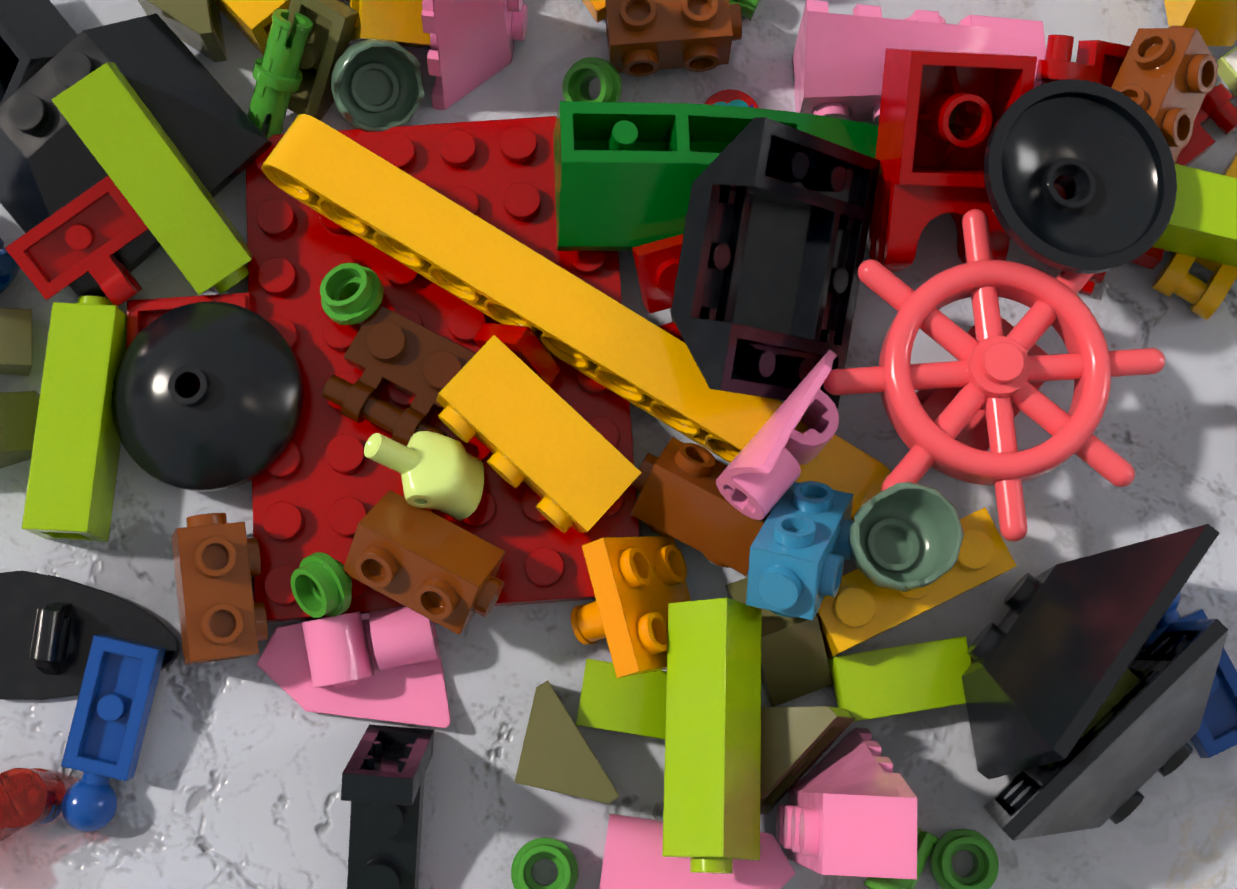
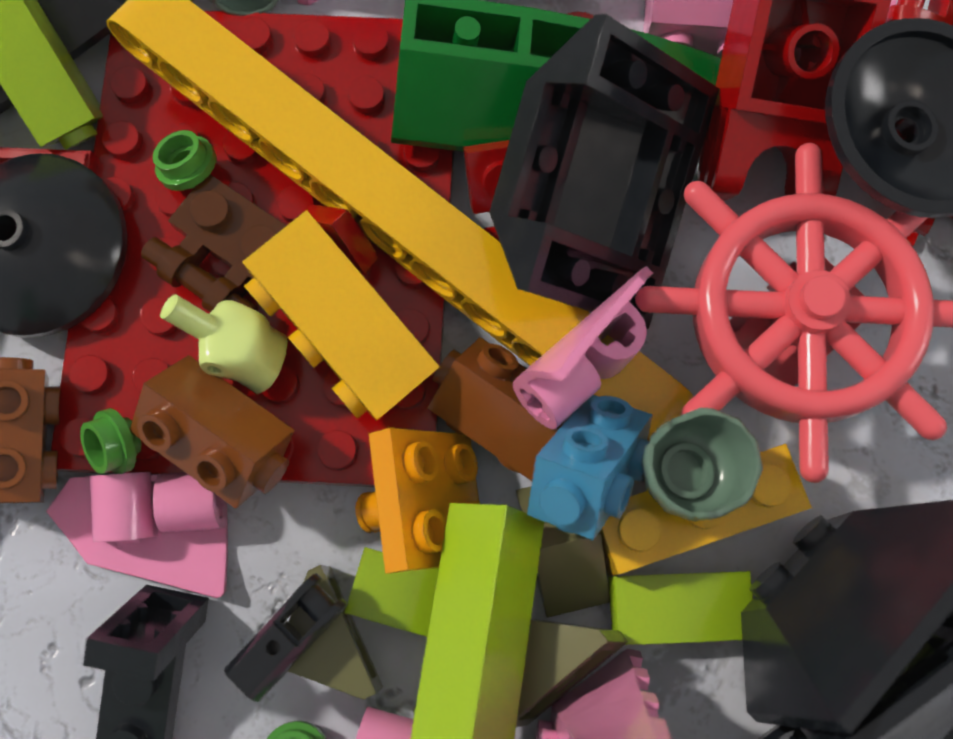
camera: 10 degrees right, 0 degrees up
none -> black bar [224,573,348,702]

